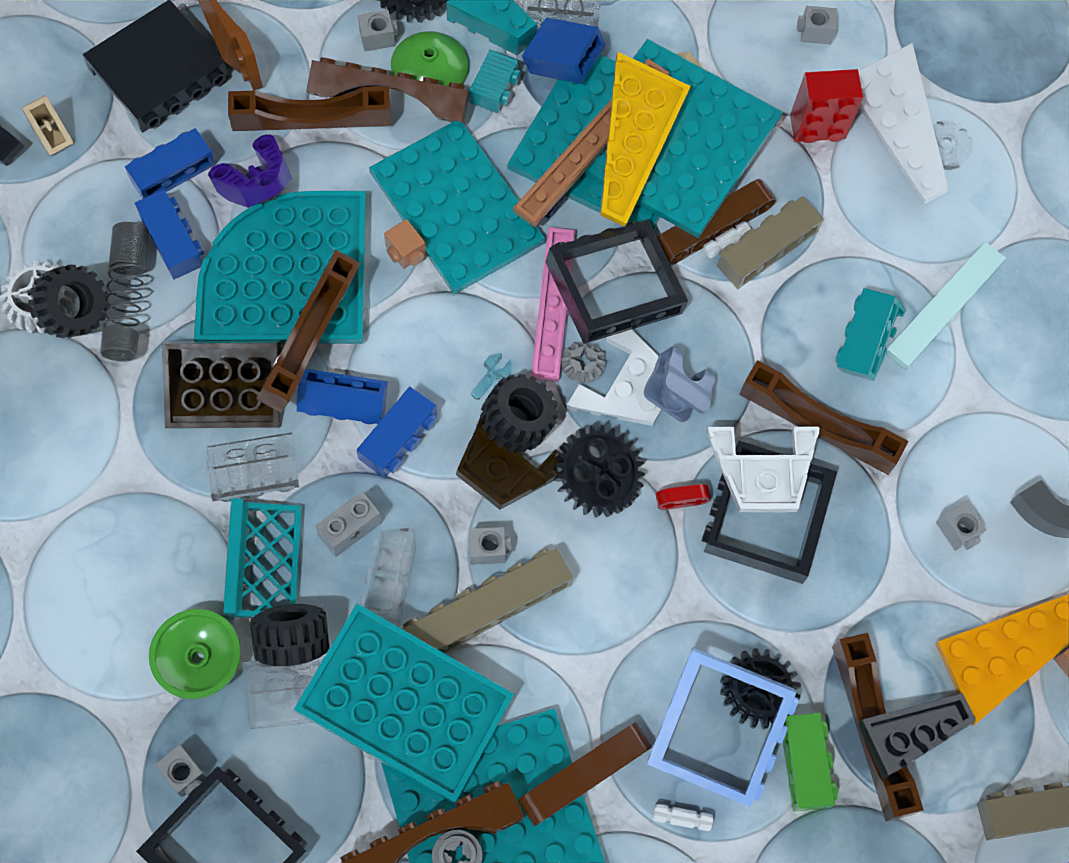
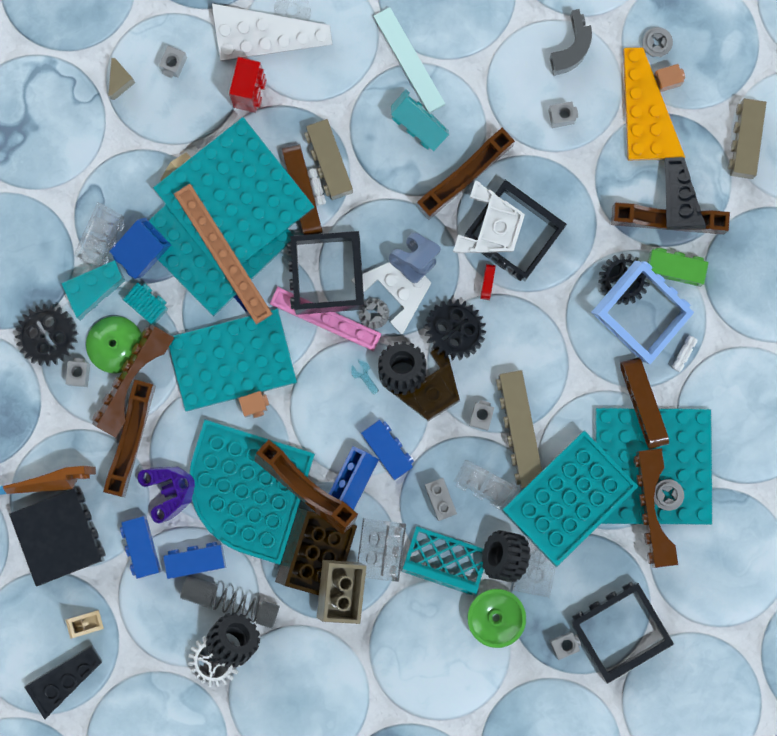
camera: 70 degrees left, 15 degrees up
yellow wing [600,52,691,227] -> none
none -> dark tan brick [316,560,367,624]

